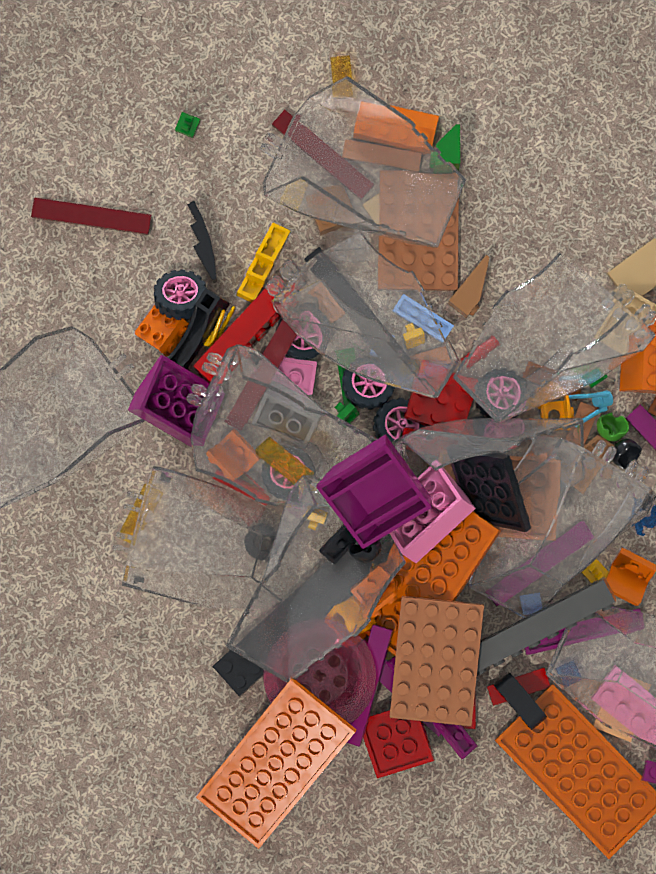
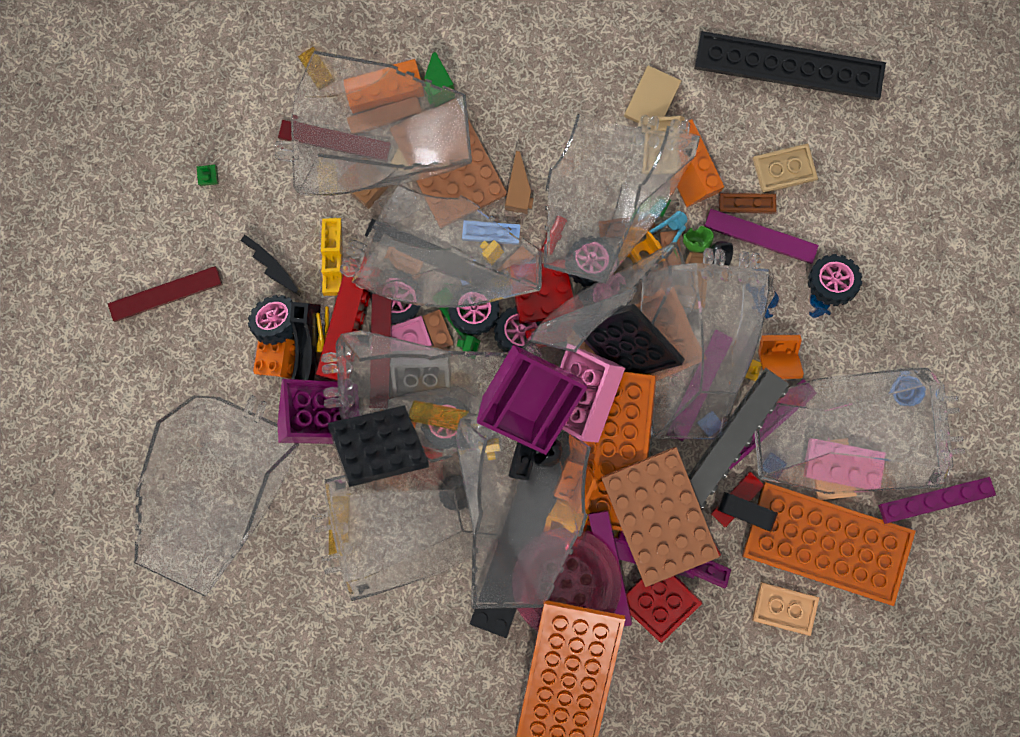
camera: 25 degrees left, 0 degrees up
none -> black plate [328,405,429,487]
none -> nougat plate [422,309,454,351]
none -> light nougat tile [752,582,819,636]

